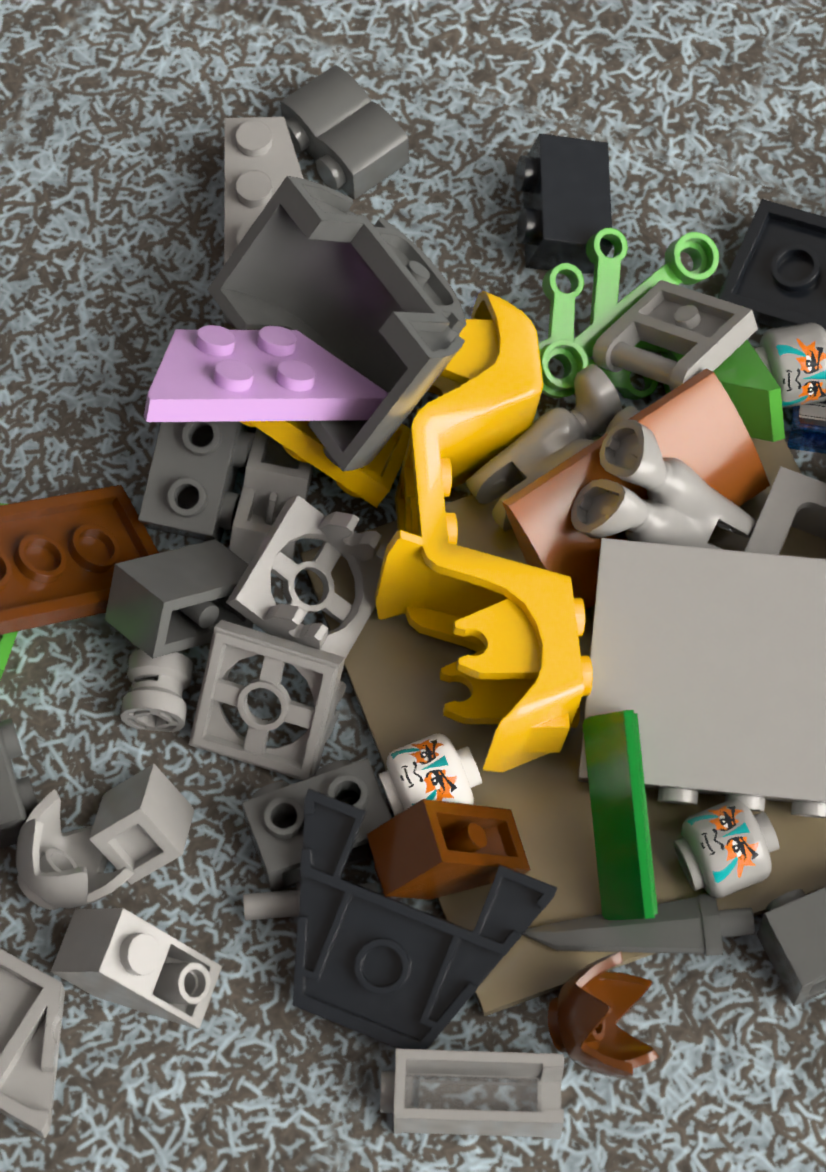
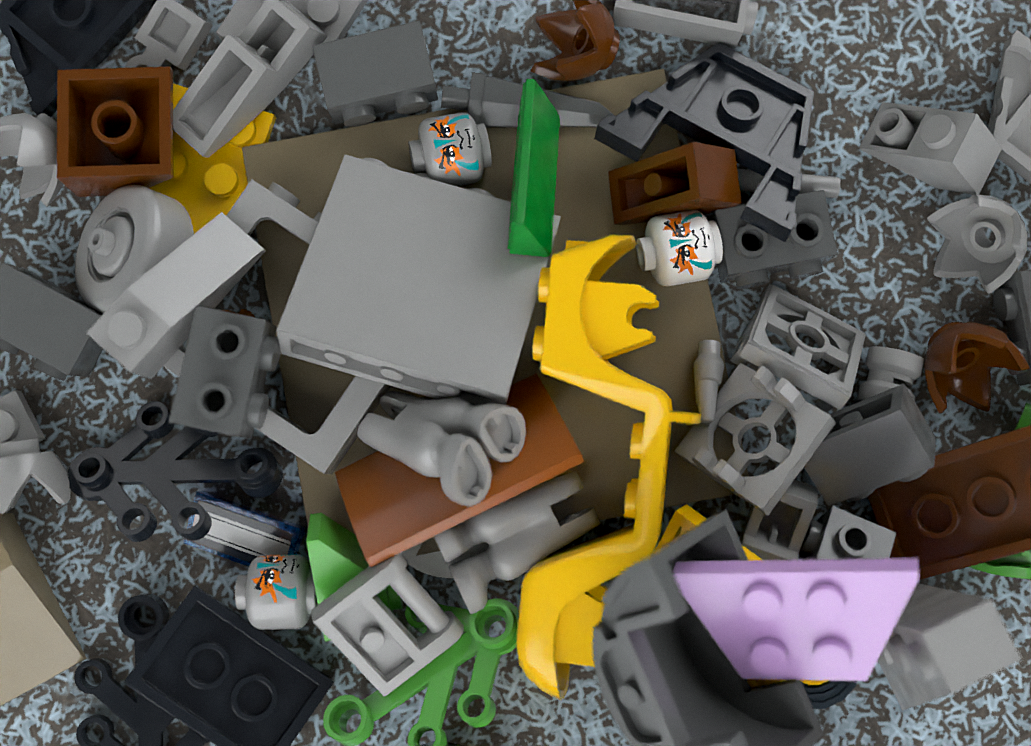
camera: 170 degrees left, 20 degrees up
light grey panel [89,764,194,885] -> none
none -> light grey piece [693,340,724,423]
none -> light grey wedge [878,583,1022,711]
none -> reddish brown piece [924,322,1030,414]

